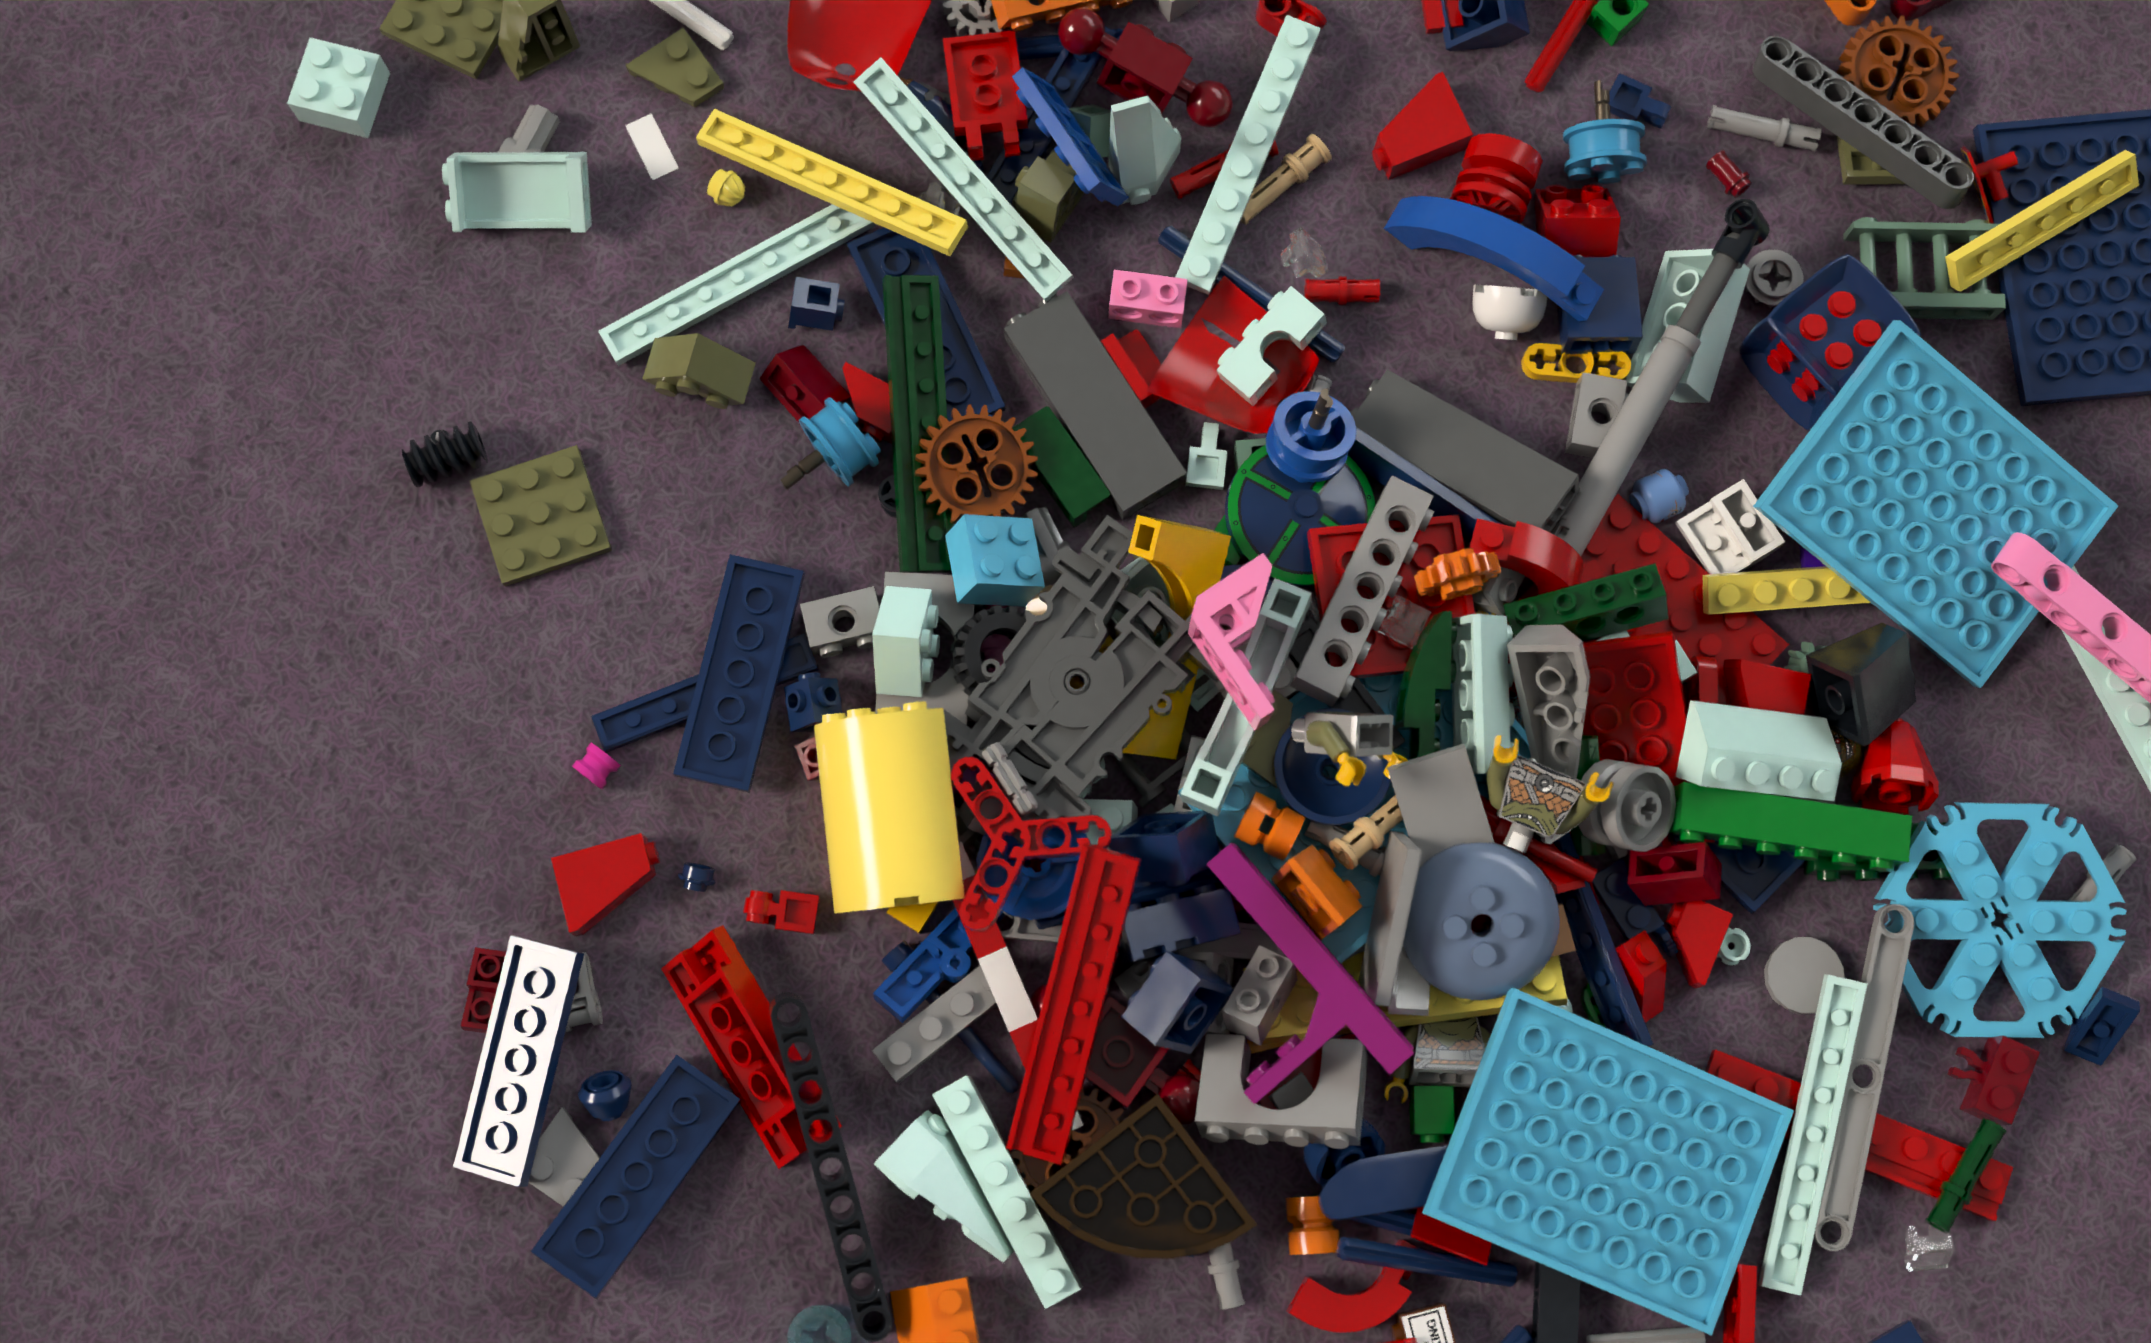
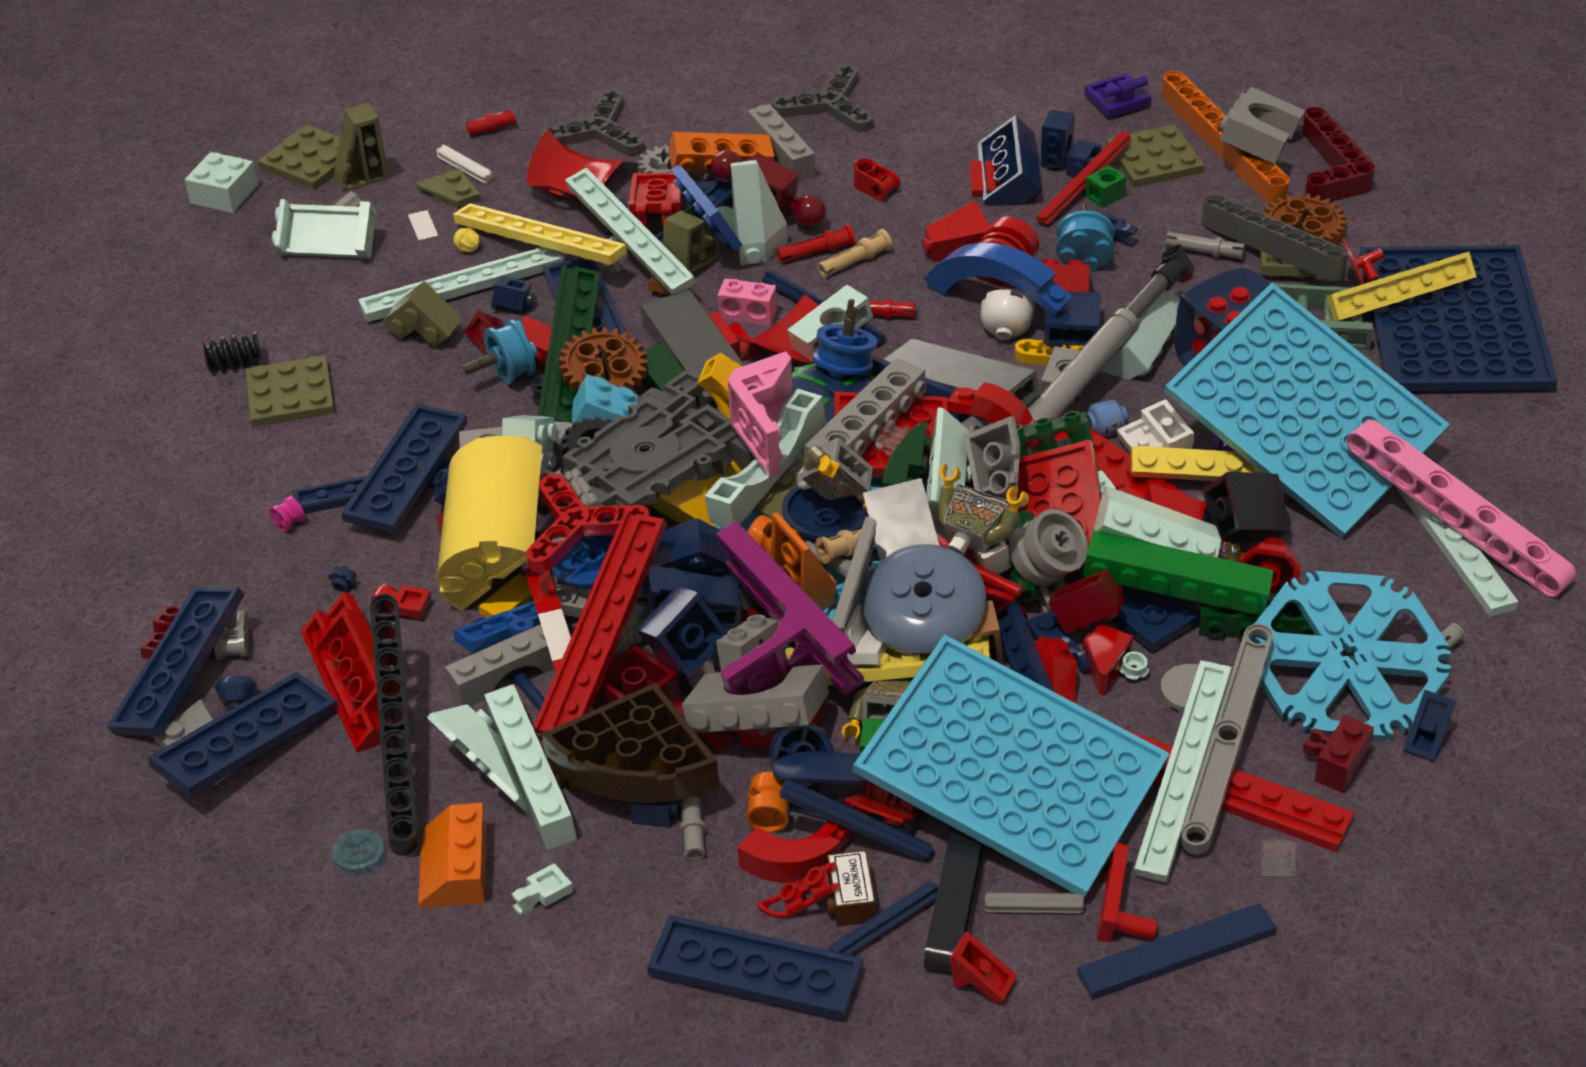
camera: 10 degrees right, 35 degrees down
red slope [551,833,660,937] -> none
light aqua plate [1176,15,1321,295] -> none
clear tile [1280,227,1329,278] -> none
orange gear [1414,548,1501,600] -> none
dark green pin [1925,1118,2007,1234] -> none

